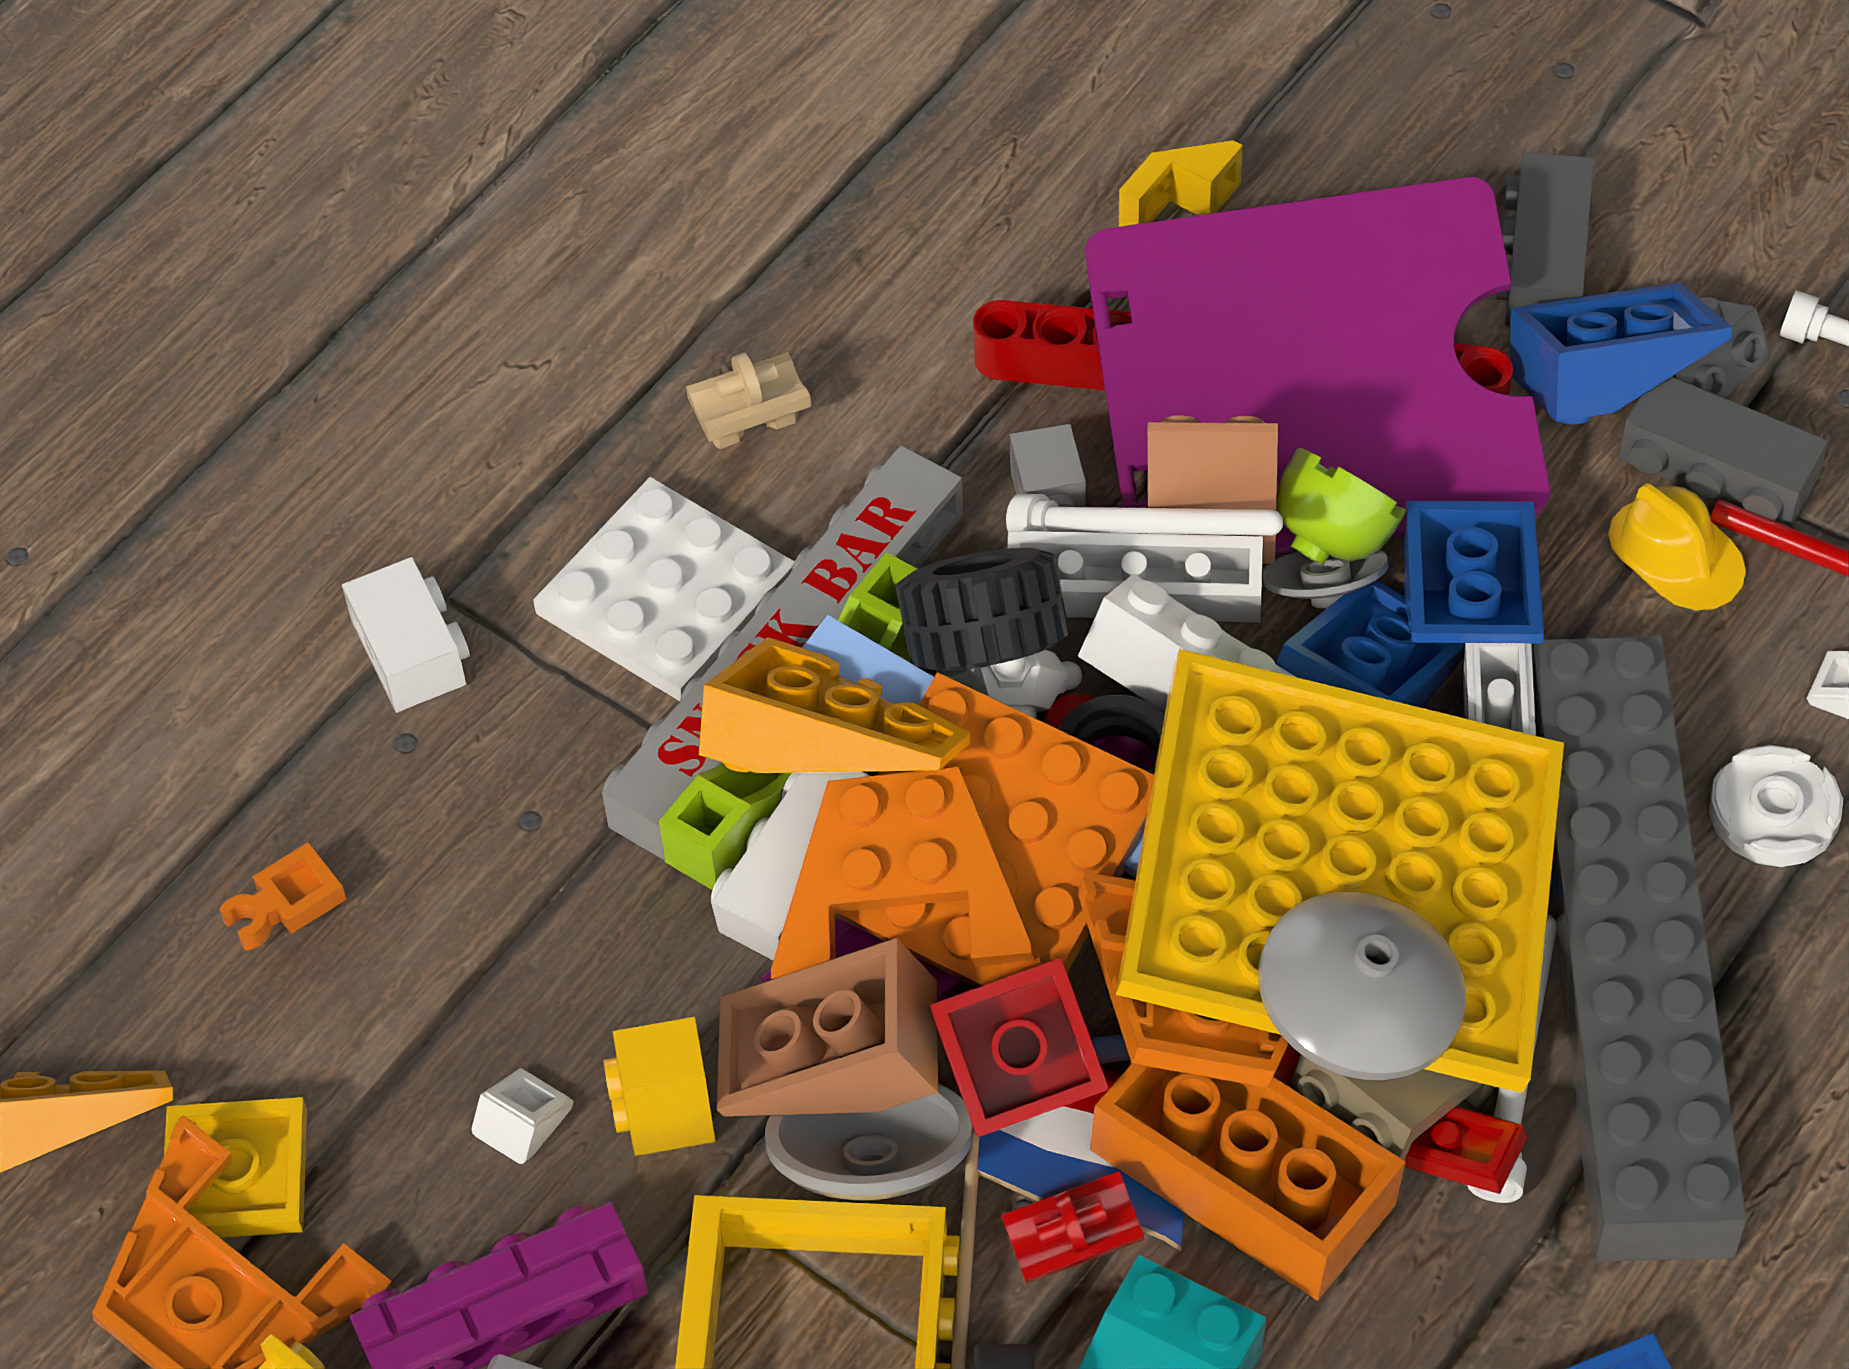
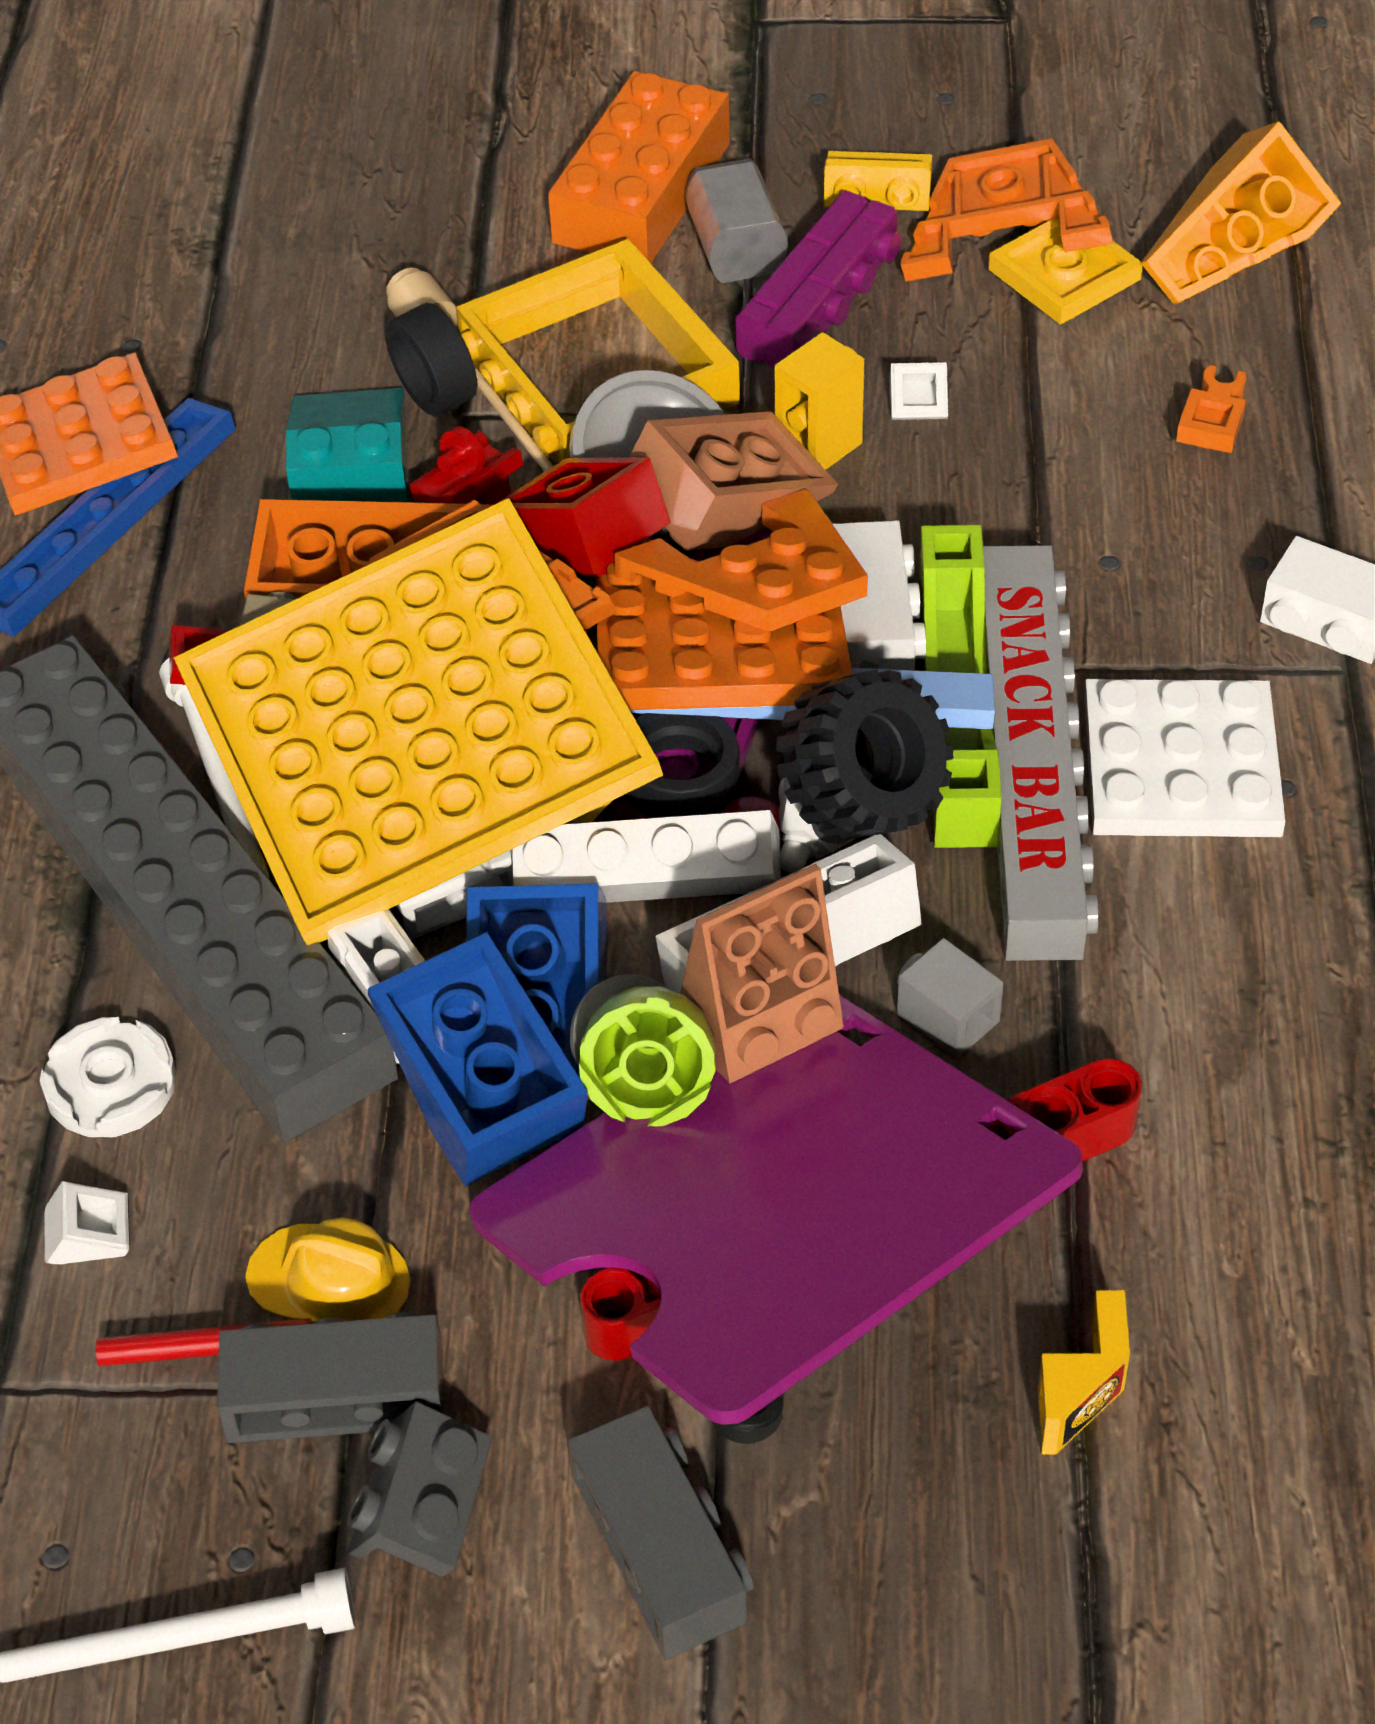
camera: 145 degrees right, 5 degrees down
tan hips [686,352,811,449] -> none
light orange wedge [699,637,970,773] -> none
white piece [1006,494,1283,535] -> none
light grey dish [1258,892,1466,1080] -> none
blue slope [1510,282,1732,424] -> none

